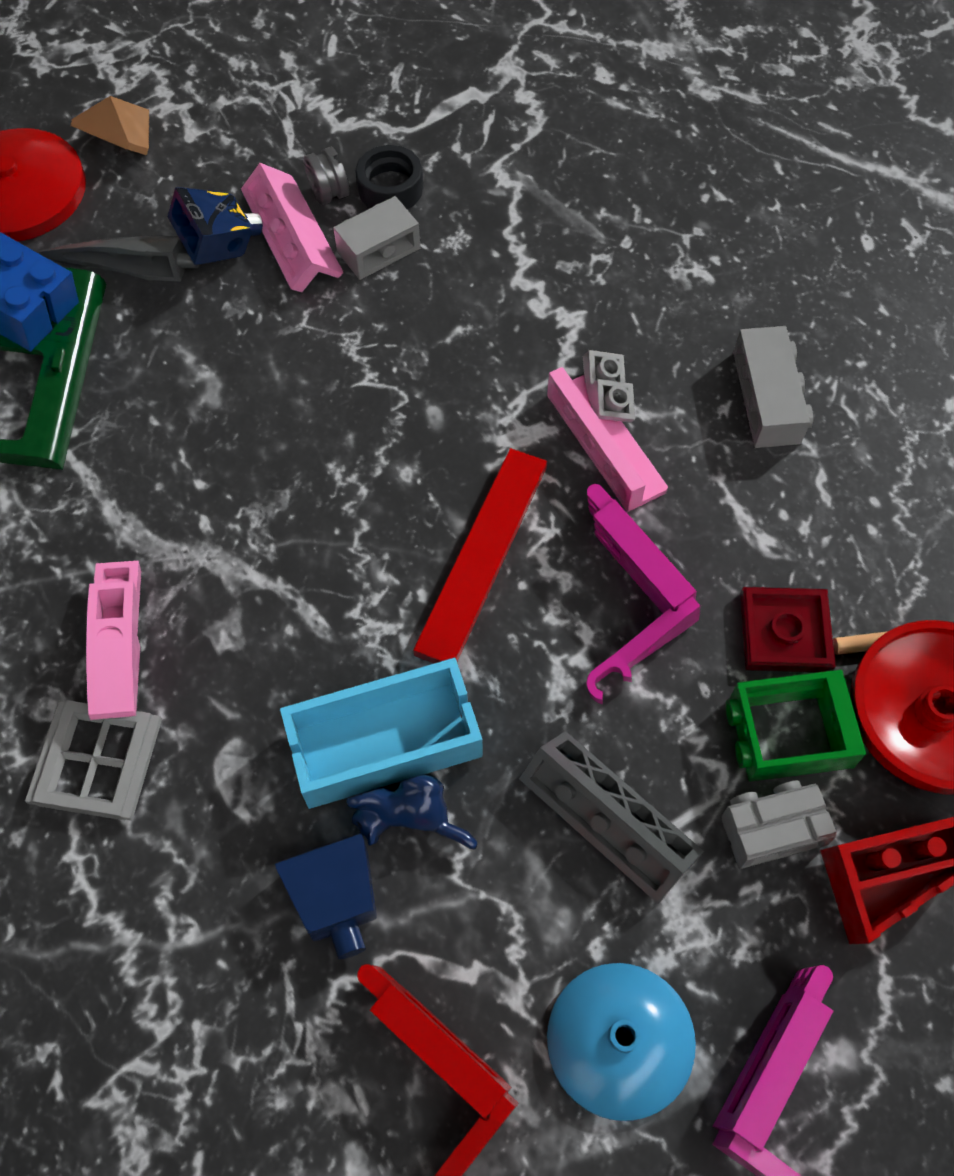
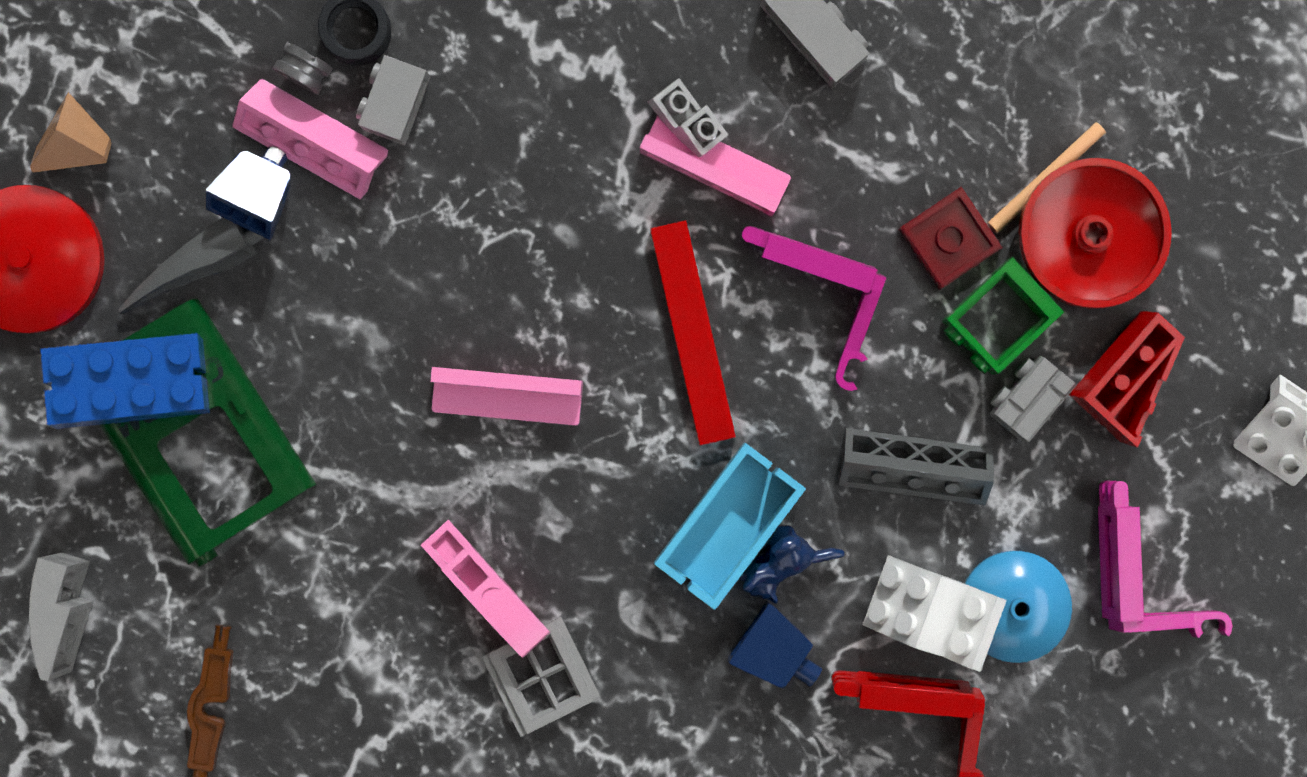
camera: 30 degrees left, 25 degrees up
none -> bright pink panel [431,367,583,425]
none -> white bracket [863,555,1007,672]

